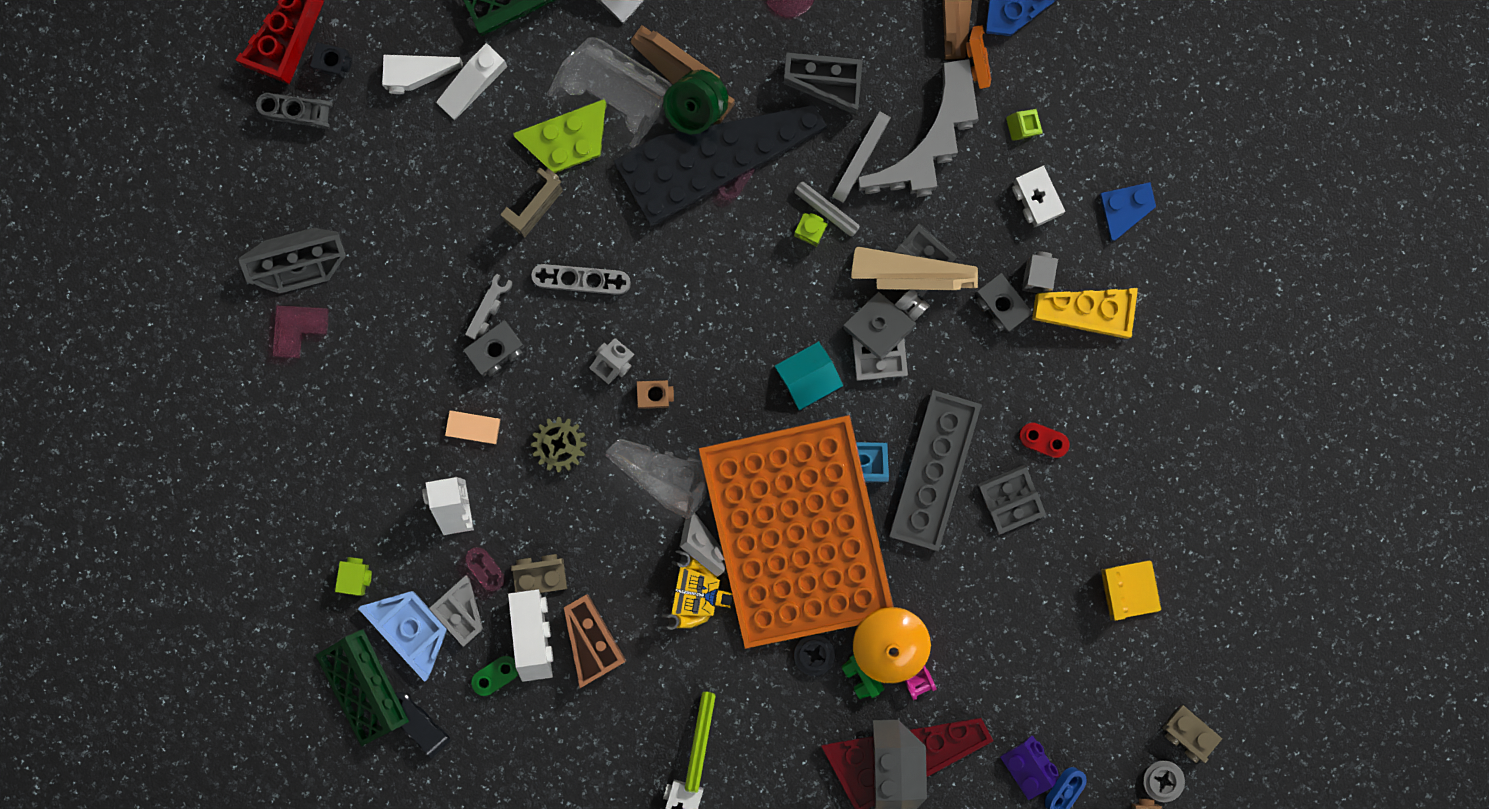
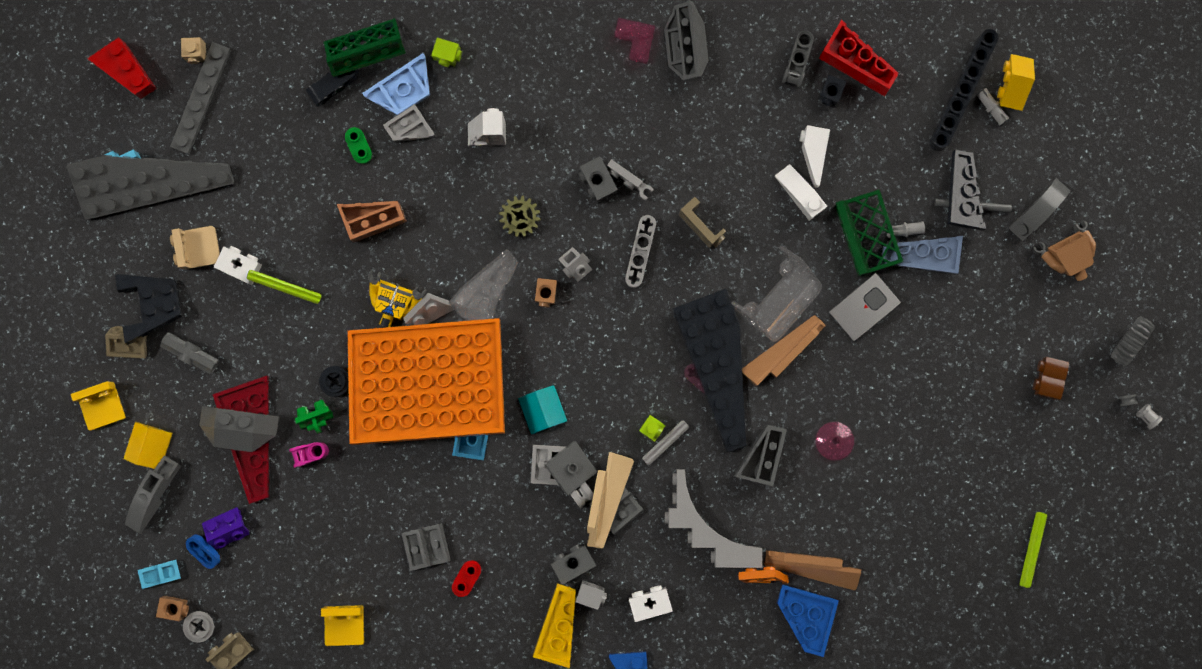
camera: 100 degrees right, 0 degrees up
light nougat tile [445,411,501,444] -> none
clear pink beam [466,548,505,591] -> none
white wedge [508,589,553,682] -> none
dark tan bracket [511,554,568,593] -> none
lime wing [513,99,607,173] -> none
dark green wheel [663,69,729,135] -> none
light grey beam [832,112,891,203] -> none
light orange dish [853,607,931,683] -> none
dark grey plate [889,390,982,551] -> none
lime slope [1007,109,1042,141] -> none

